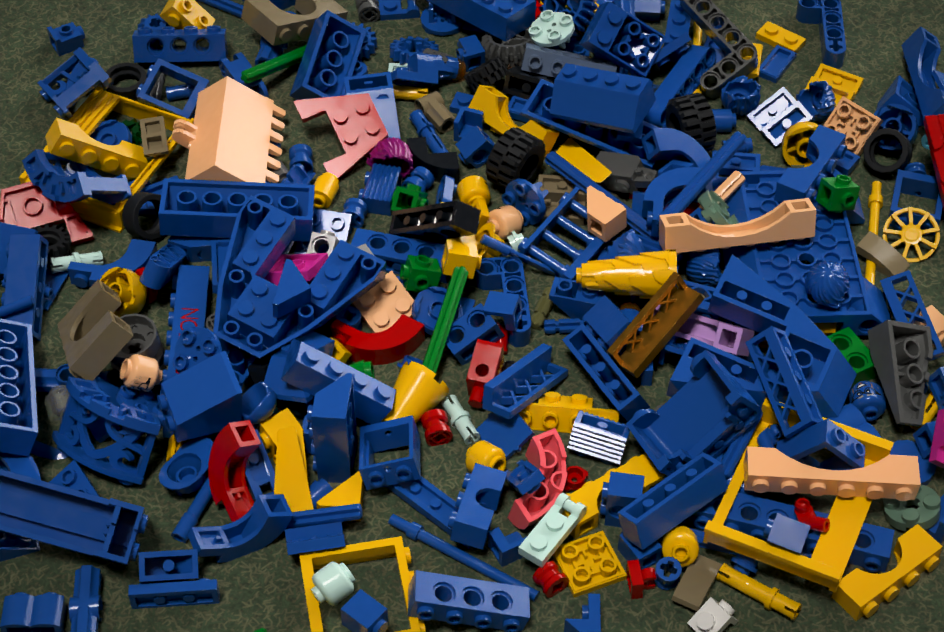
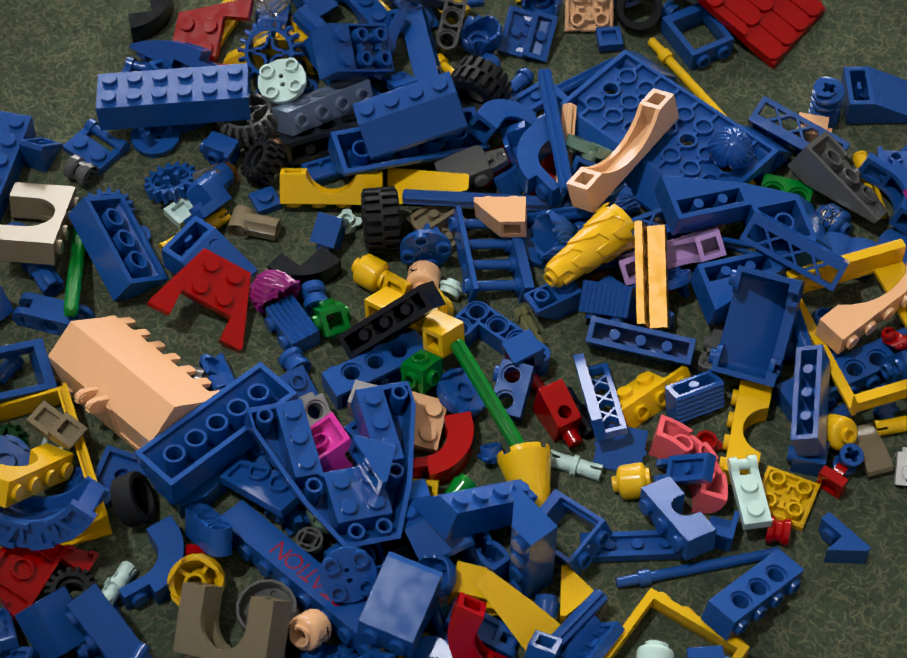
camera: 45 degrees left, 5 degrees up
blue wheel [289,144,313,174] -> none
yellow brick [314,172,339,208] -> none
blue pin [409,109,449,153] -> none
red wheel [421,409,453,446] -> none
blue plate [435,175,457,204] -> none
blue panel [454,106,484,142] -> none
blue piece [480,234,559,276] -> none
blue axle [544,318,588,334] -> none
blue brick [600,471,644,527] -> none
blue arm [757,424,783,448] -> none
blue arch [774,124,847,203] -> none
blue window [776,419,865,470] -> none
yellow cylinder [781,121,819,168] -> none
green brick [816,174,860,213] -> none
dark tan slope [856,231,910,277] -> none
yellow wheel [883,207,940,262] -> none

